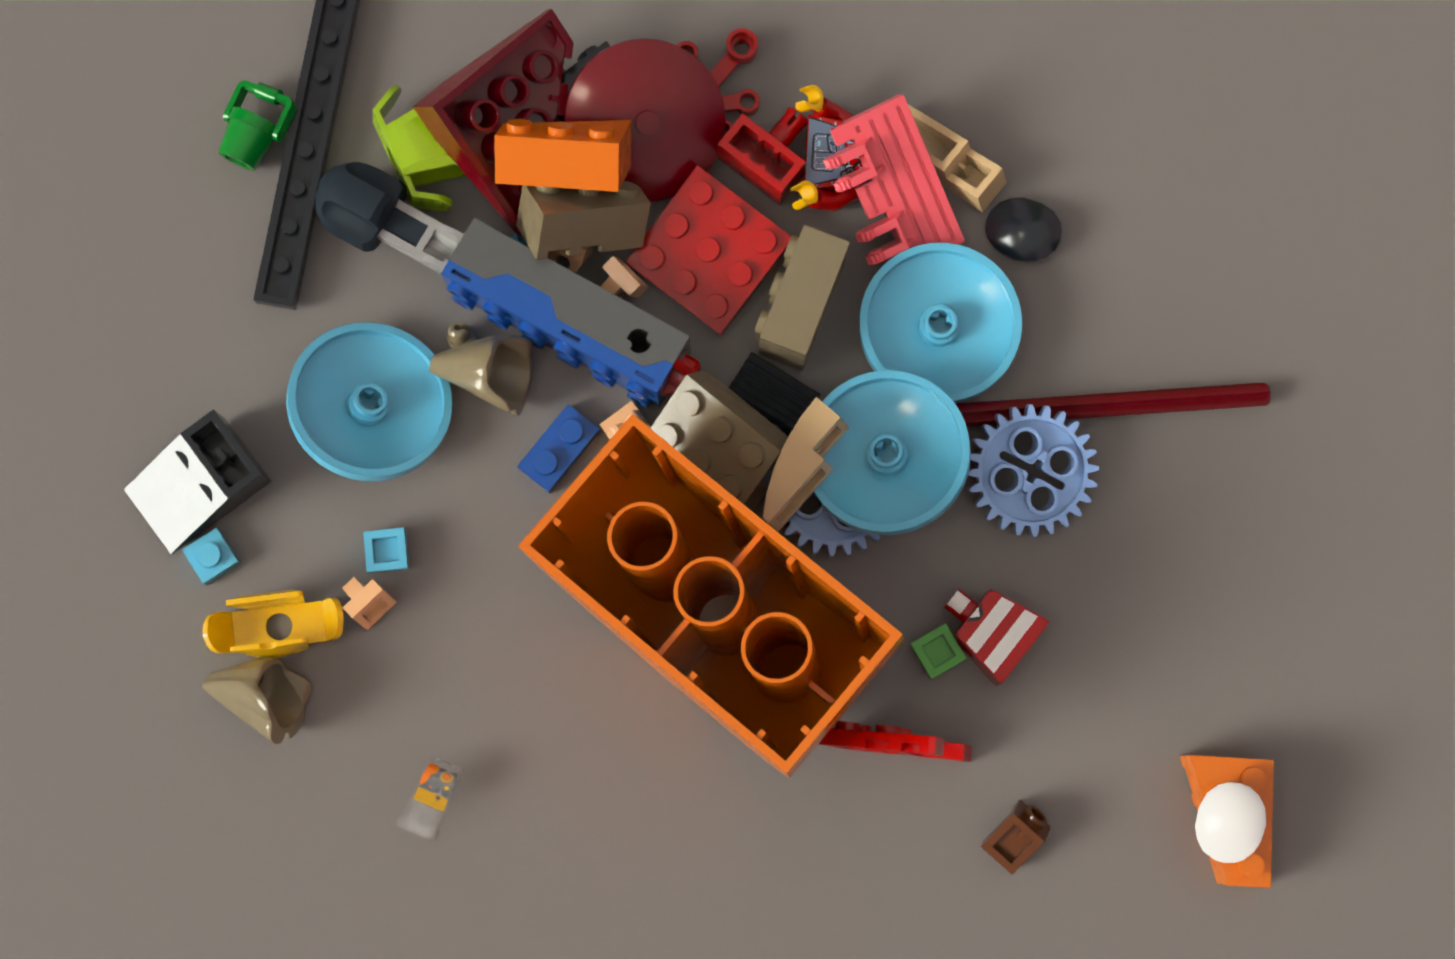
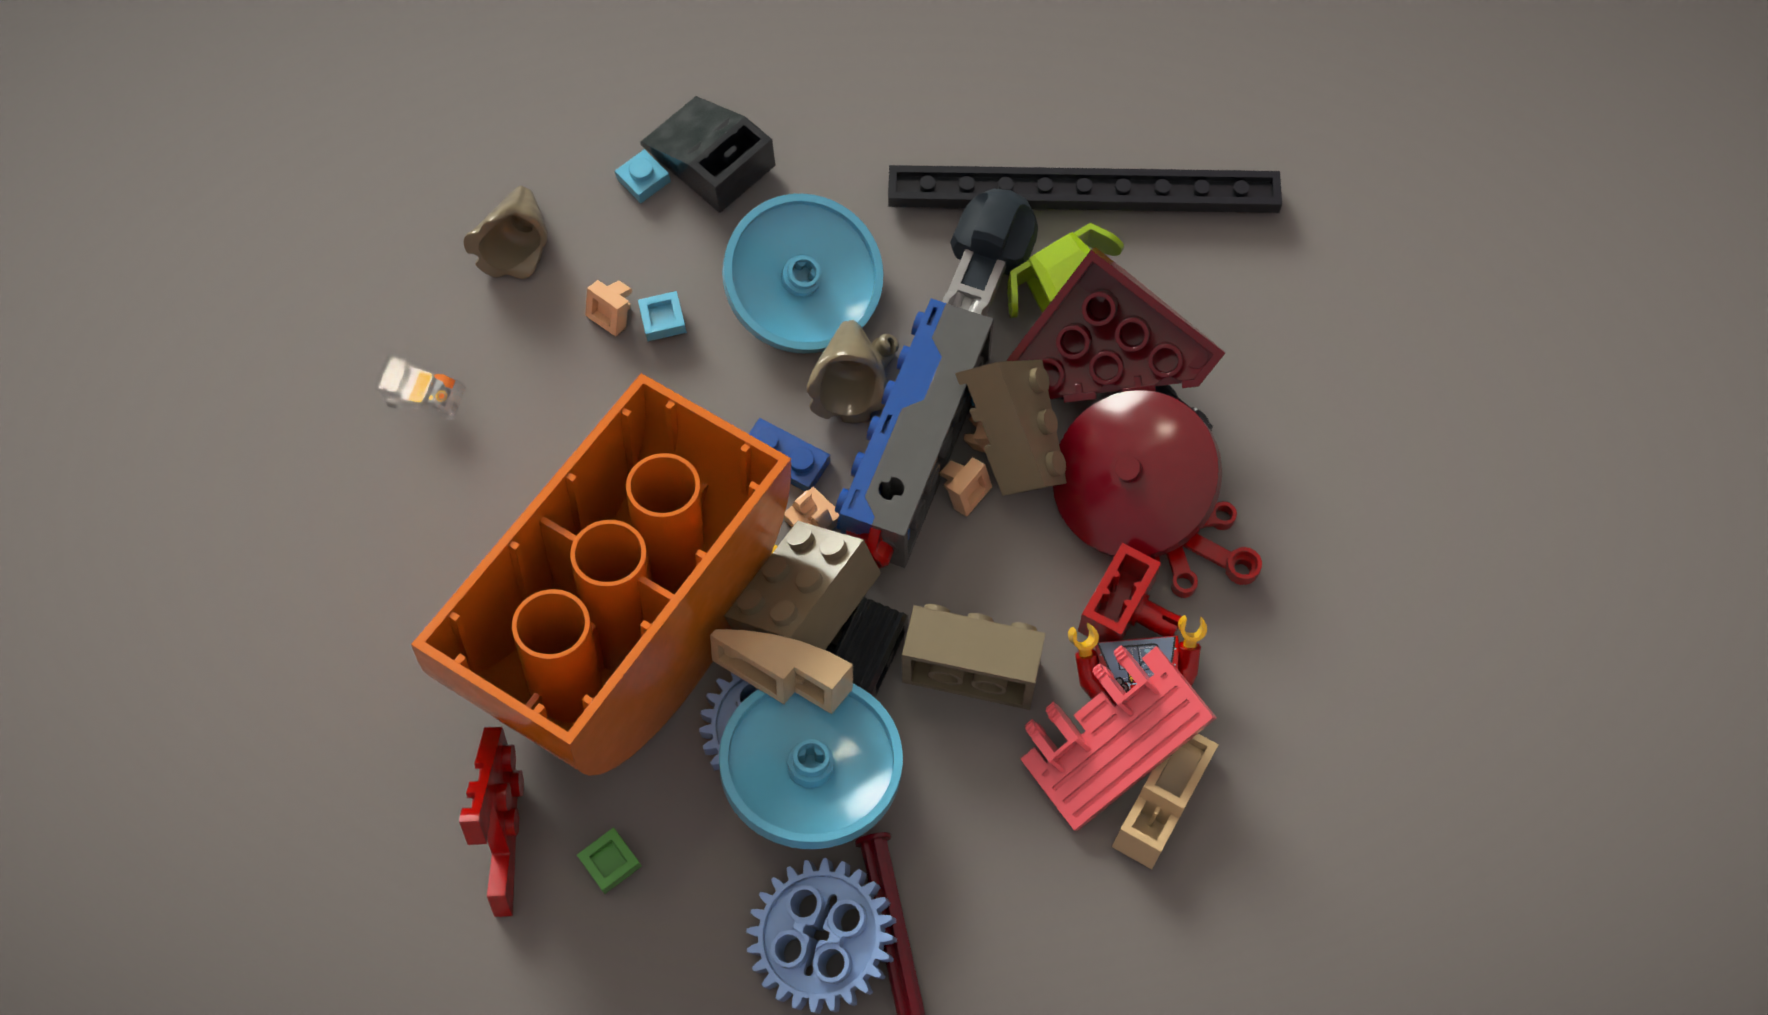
camera: 85 degrees right, 15 degrees down
yellow piece [203,589,344,658] -> none
green piece [218,80,297,171] -> none
orange wedge [494,119,632,192] -> none
red plate [626,165,791,335] -> none
medium azure dish [859,243,1022,403] -> none
torso [944,589,1050,686] -> none
reddish brown bracket [981,800,1050,875] -> none
black hat [985,198,1062,262] -> none

